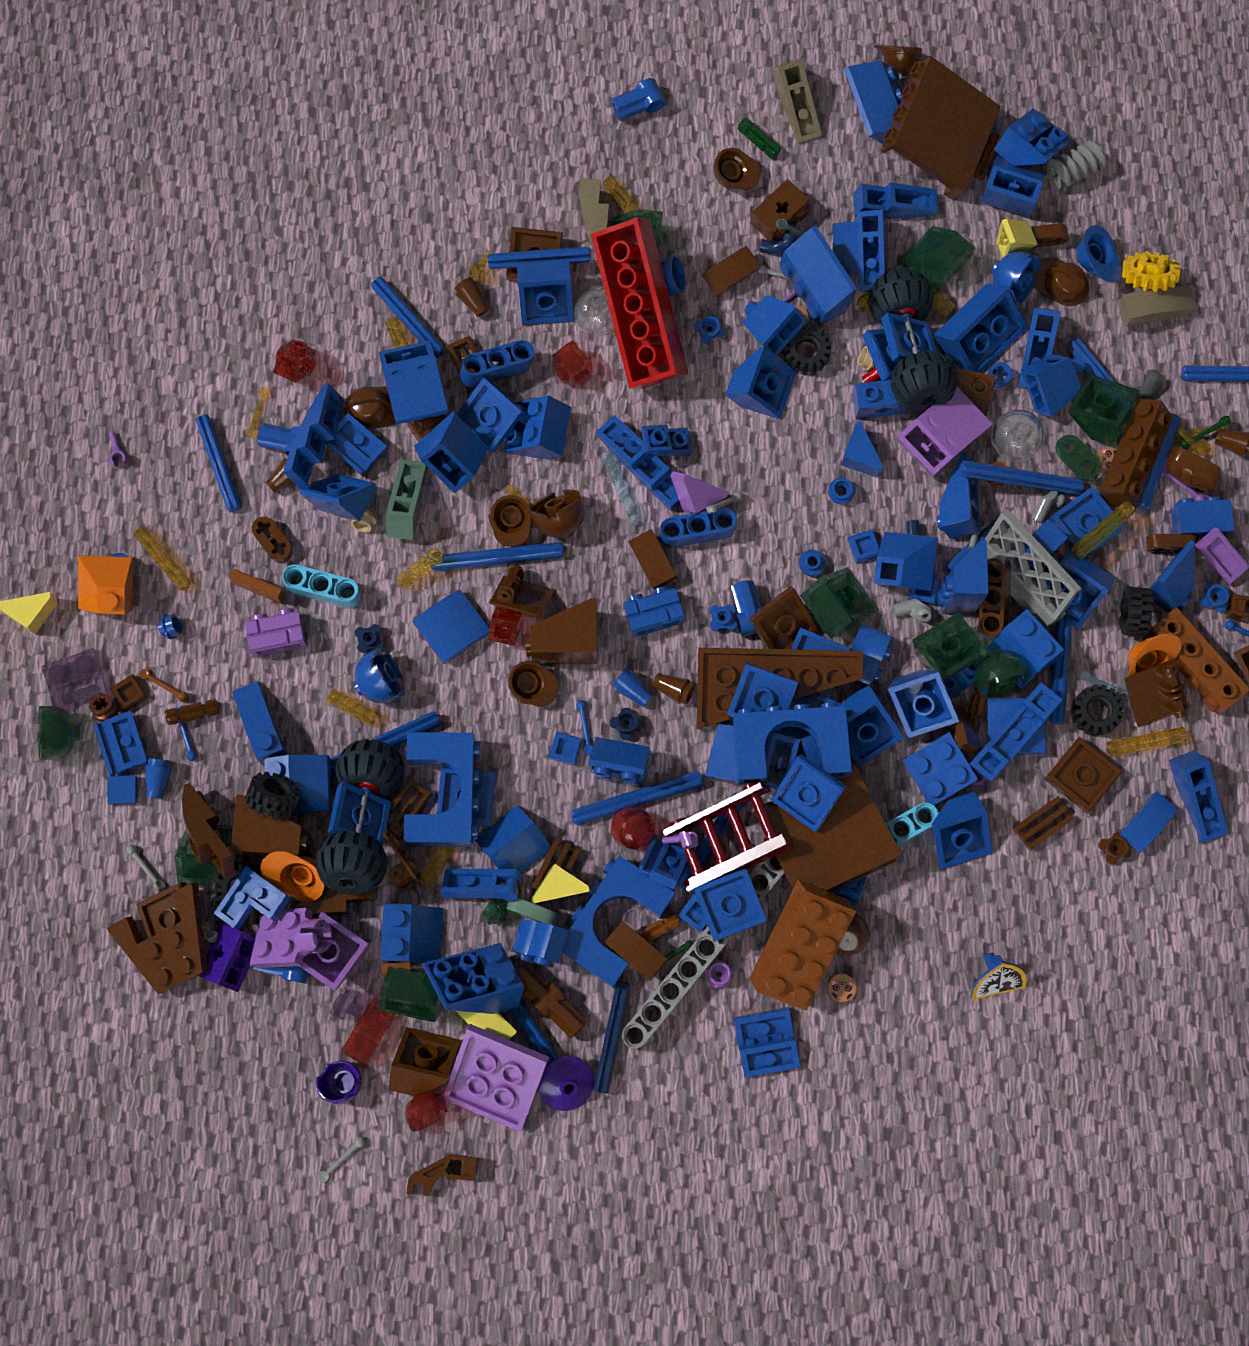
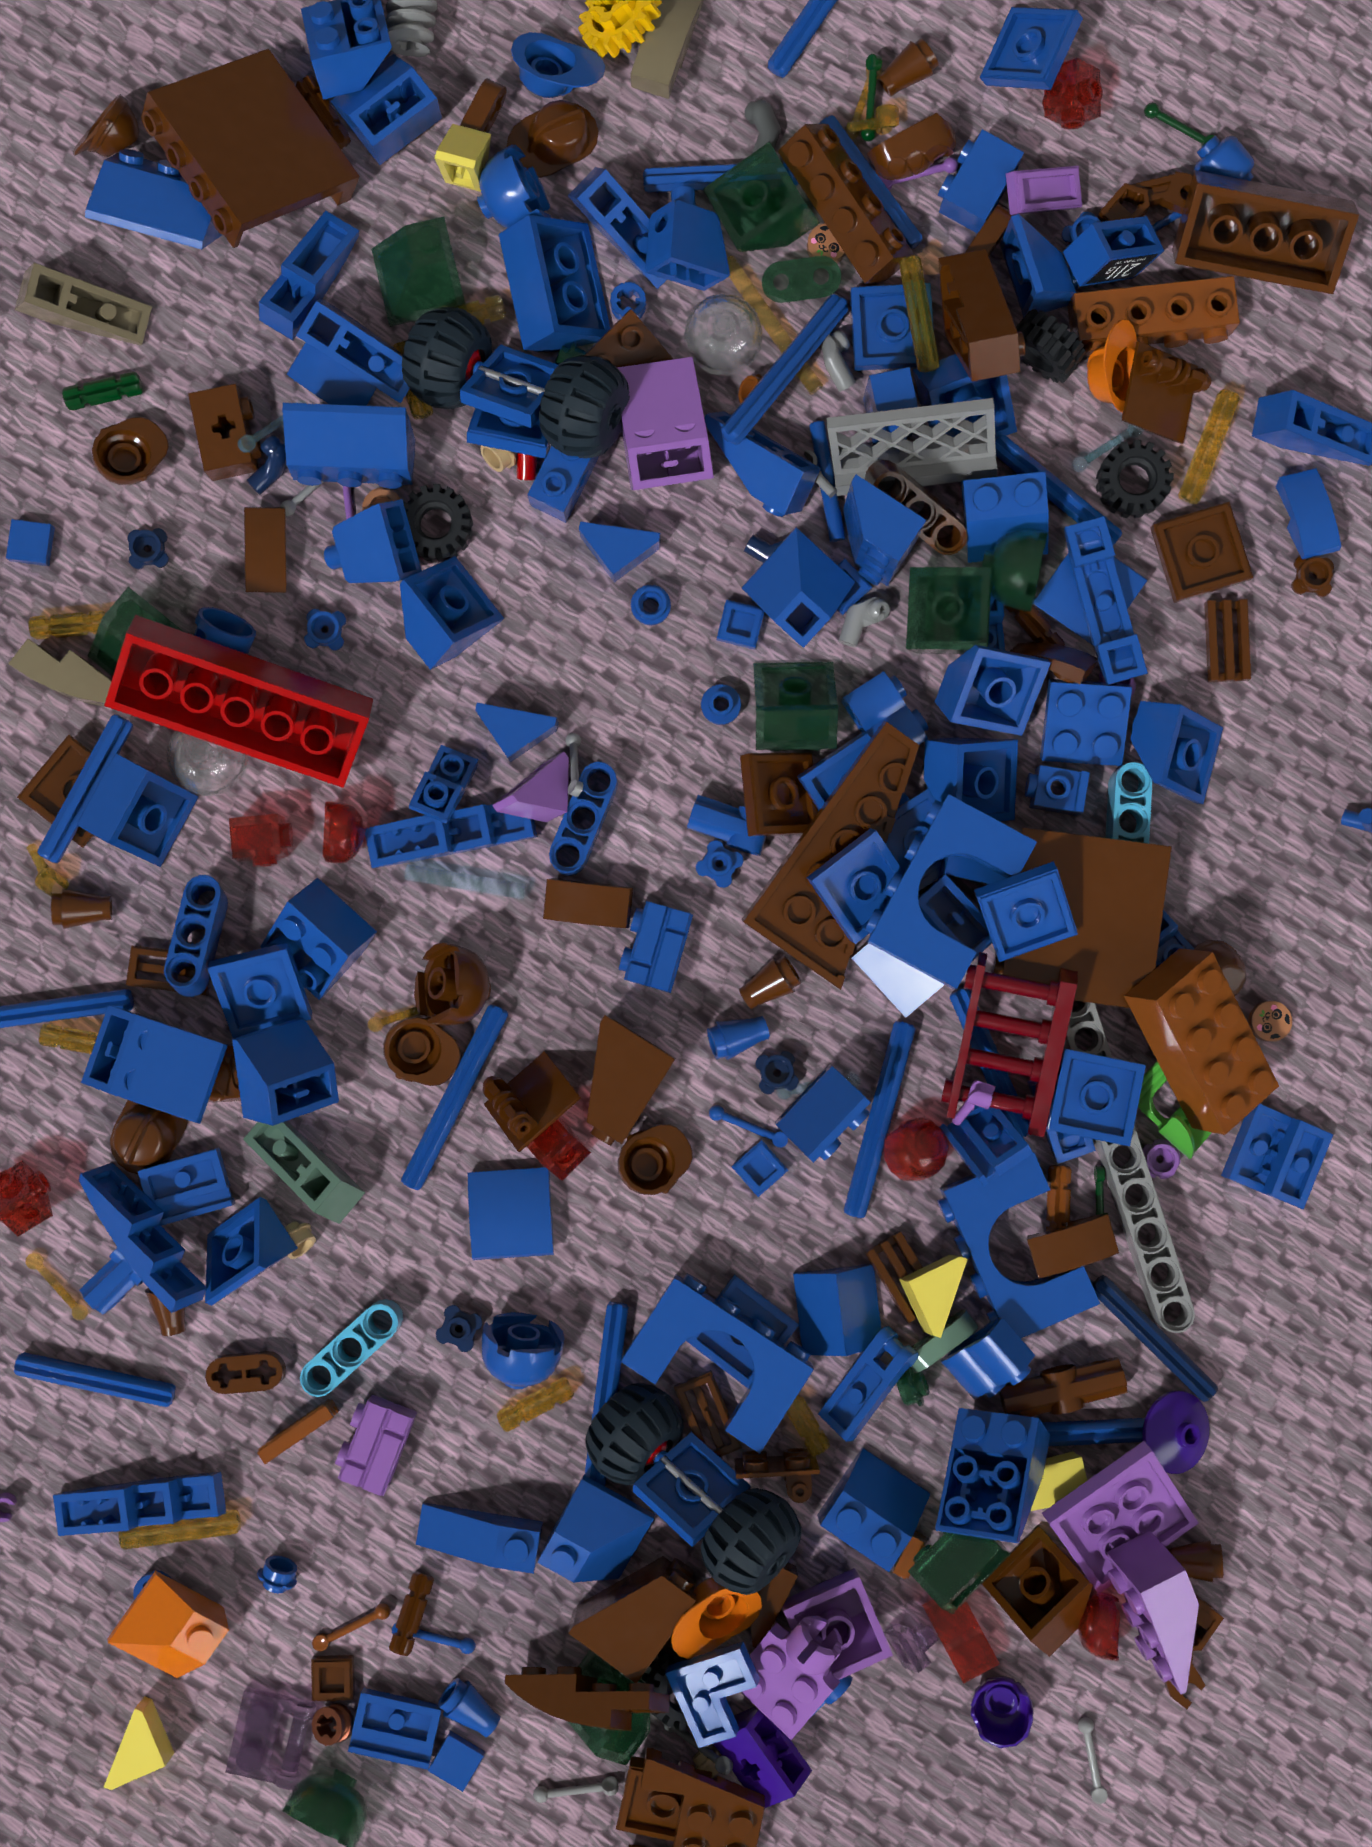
camera: 55 degrees left, 10 degrees up
black tyre [245,772,301,820] -> none
clear yellow axle [396,548,444,589] -> none
none -> blue tile [6,519,55,566]
none -> blue slope [53,1472,227,1536]
none -> dark blue plate [127,528,169,570]
none -> clear red hair [322,801,365,864]
none -> blue slope [475,703,559,762]
none -> clear yellow bar [727,255,823,395]
none -> reddish brown wedge [938,249,1025,382]
none -> blue brick [1025,765,1090,816]
none -> blue brick [1063,216,1165,287]
none -> medium lavender slope [1106,1530,1199,1695]
none -> bright green helmet [1138,1061,1212,1160]
none -> reddish brown cone [1167,1540,1224,1582]

